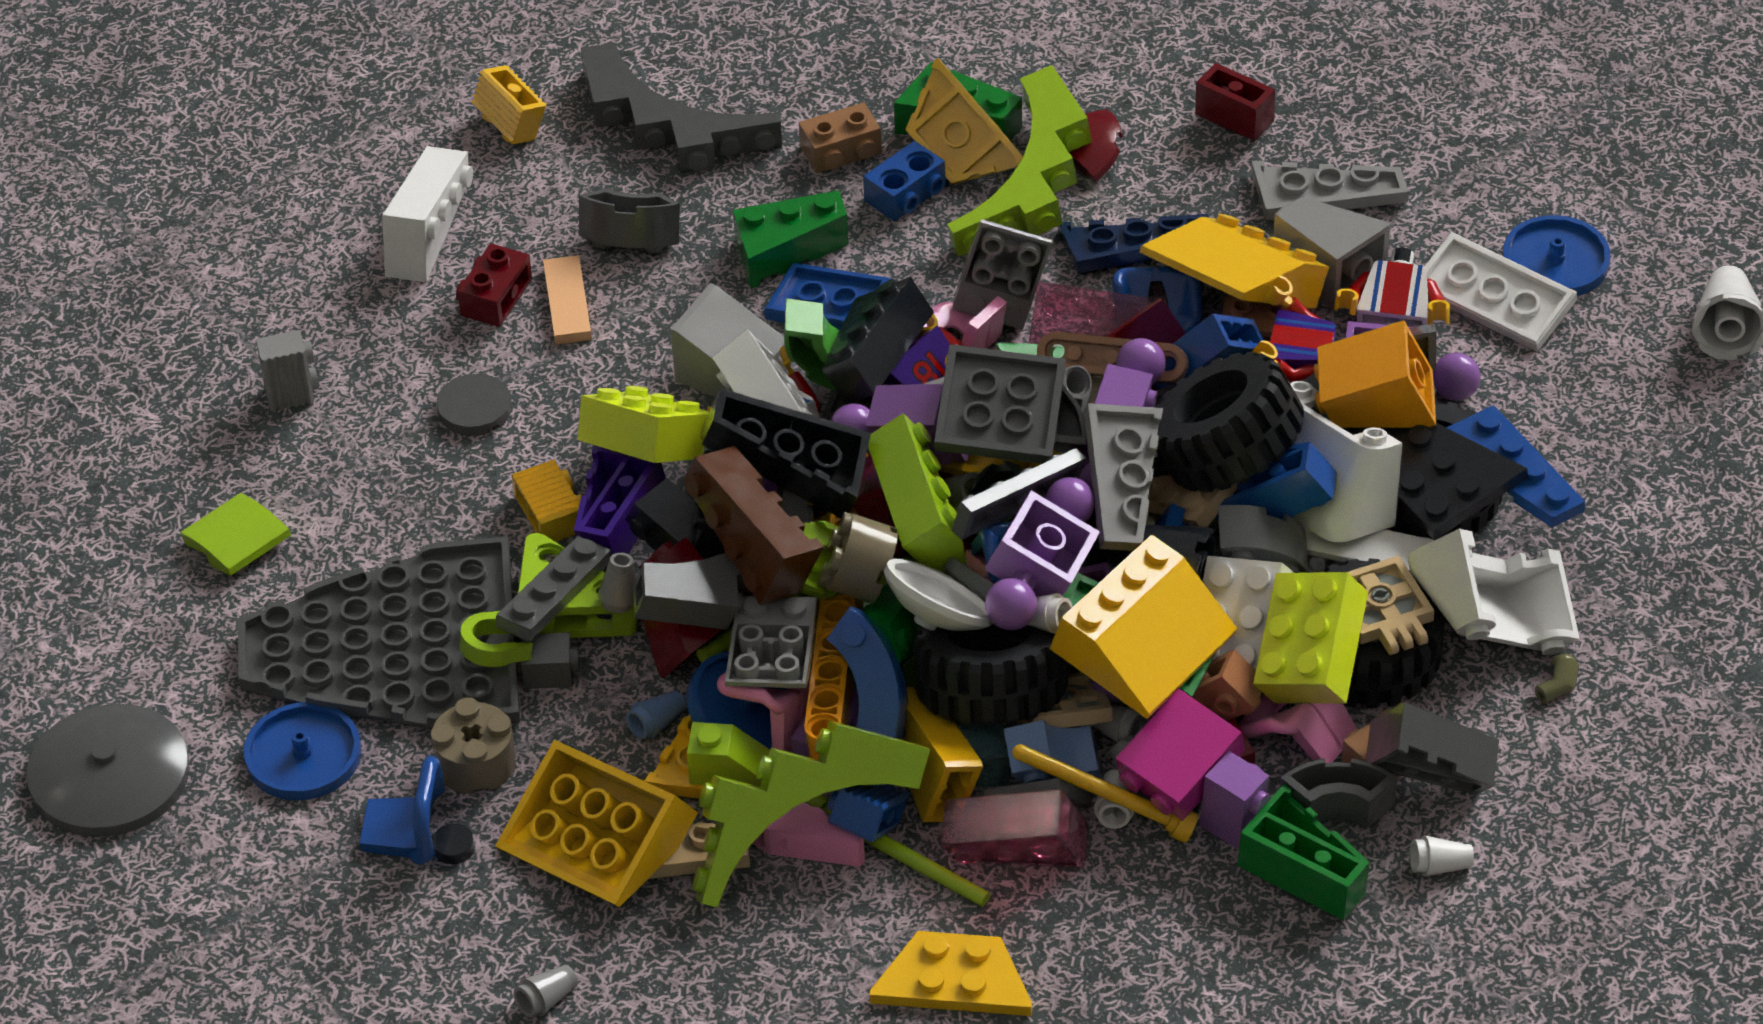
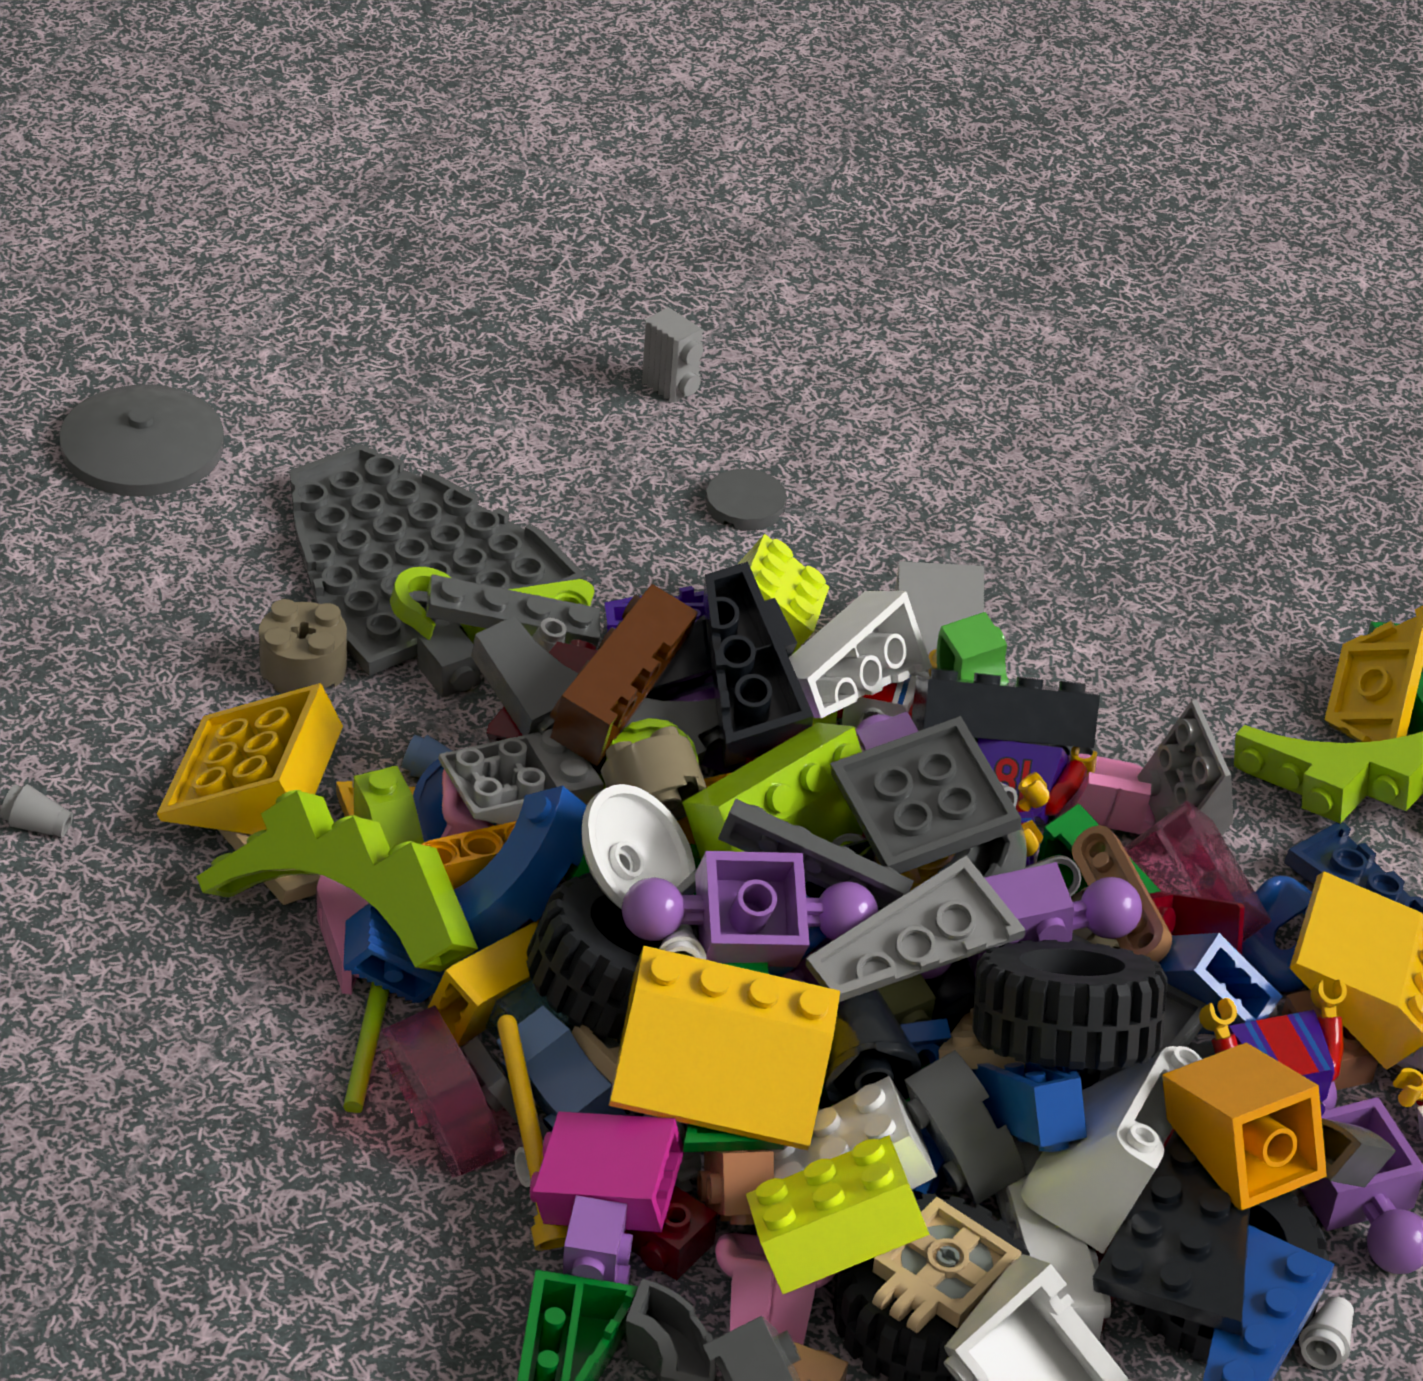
camera: 55 degrees right, 5 degrees down
lime slope [180,493,291,576] -> none
blue piece [244,702,362,800] -> none
blue piece [359,756,445,865] -> none
white wedge [382,146,473,282] -> none
black tile [432,823,474,864] -> none
dark red brick [456,243,532,327] -> none
yellow brick [471,65,547,144] -> none
yellow brick [511,459,582,542] -> none
light nougat tile [543,255,592,345] -> none
dark grey brick [579,188,680,253] -> none
dark grey arch [581,42,782,173] -> none
green wedge [733,190,849,289] -> none
blue tile [763,263,892,331] -> none
medium nougat brick [799,102,882,173] -> none
blue brick [863,141,945,222] -> none
yellow wing [869,931,1032,1016] -> none

